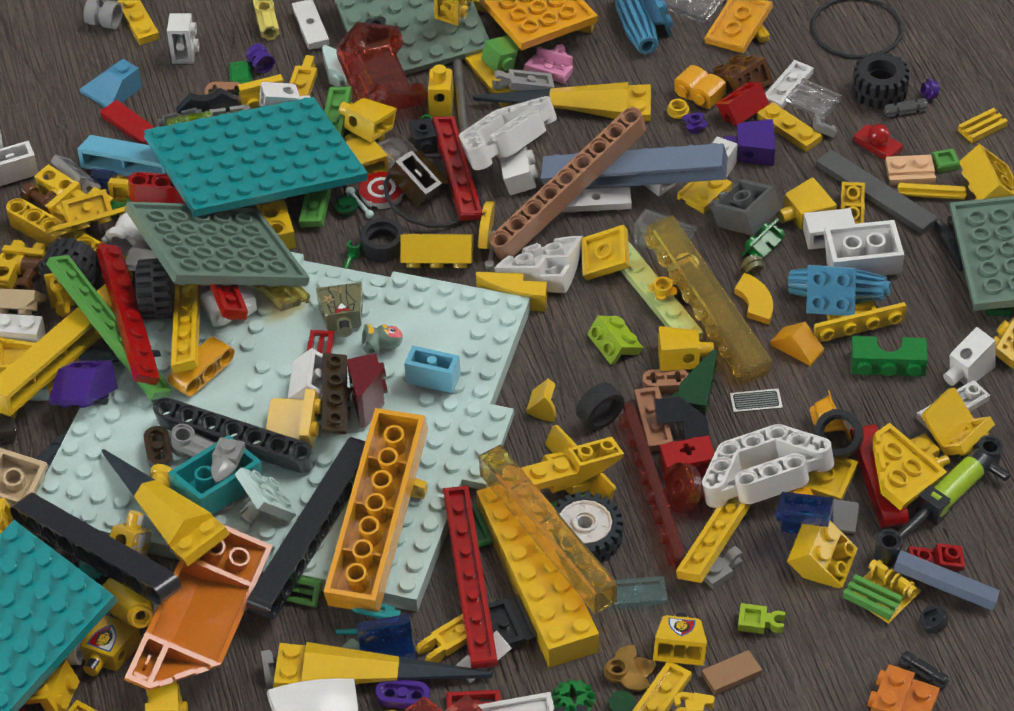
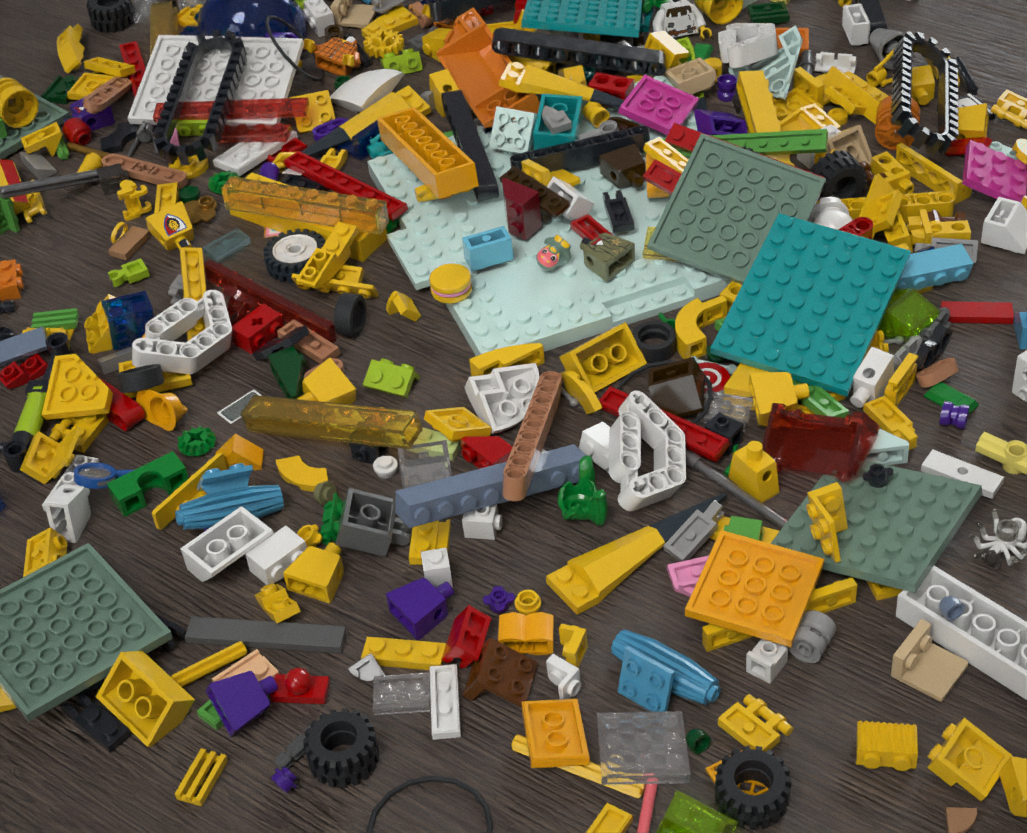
camera: 145 degrees right, 5 degrees down
none -> blue piece [73,462,135,489]
none -> yellow piece [111,222,128,244]
none -> green gear [177,425,216,456]
none -> dark purple torso [205,671,278,737]
none -> dark purple cone [259,162,280,181]
none -> yellow arm [272,152,295,173]
none -> yellow plate [297,524,322,547]
none -> yellow torso [429,69,459,118]
none -> yellow head [429,263,472,304]
none -> red slope [461,436,512,469]
none -> white bracket [546,654,581,699]
none -> green hair [557,455,607,526]
none -> yellow bracket [559,624,588,668]
none -> red brick [588,72,634,107]
none -> dark brown torso [599,144,646,188]
none -> black hinge [602,190,635,233]
none -> dark pink plate [618,75,699,135]
none -> yellow arch [675,295,727,359]

